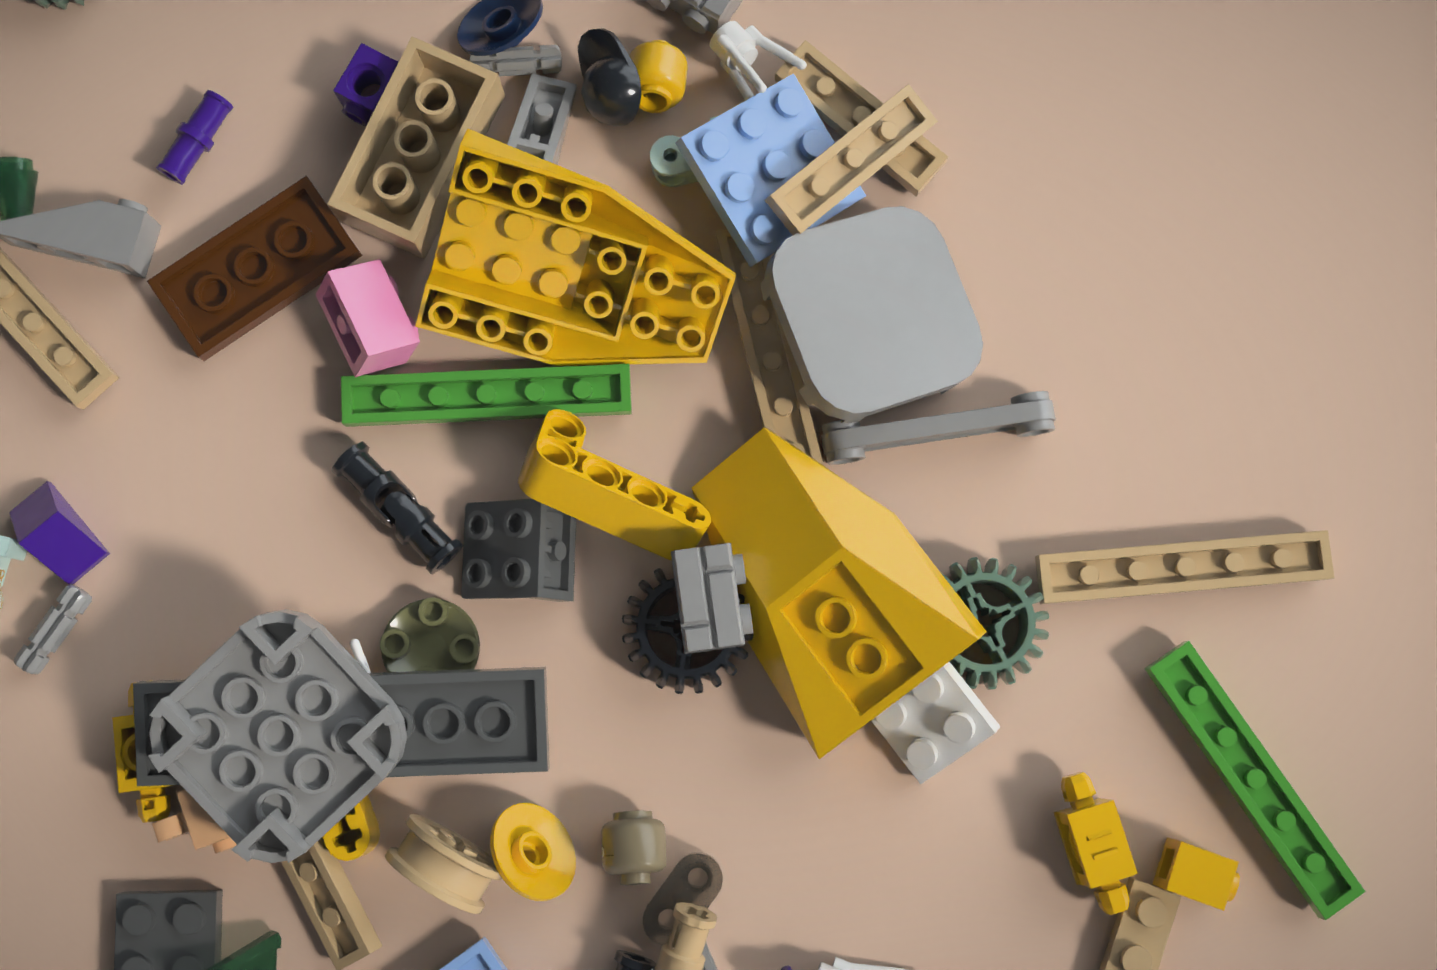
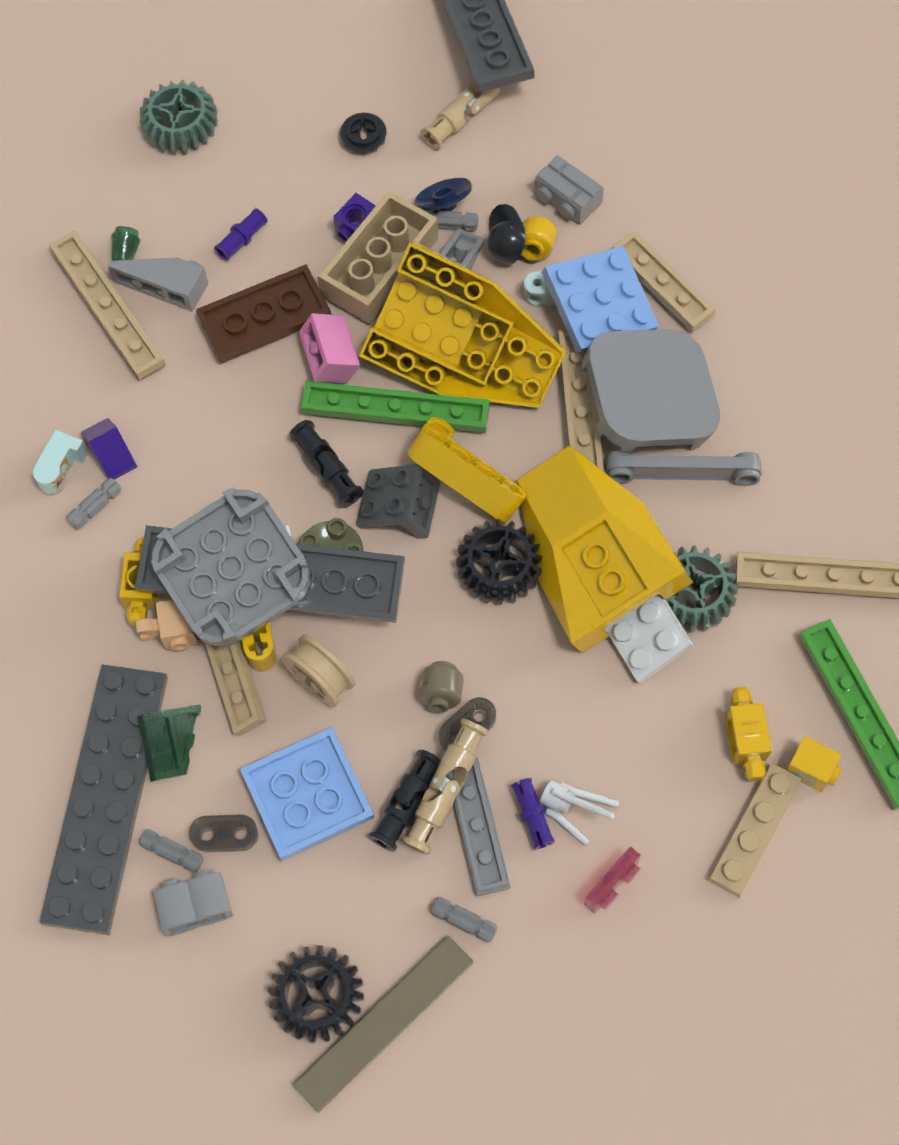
camera: 15 degrees right, 15 degrees down
yellow dish [490,803,576,901] -> none
light grey brick [671,543,753,654] -> none
white plant [709,21,807,101] -> none
tan plate [765,84,938,235] -> none

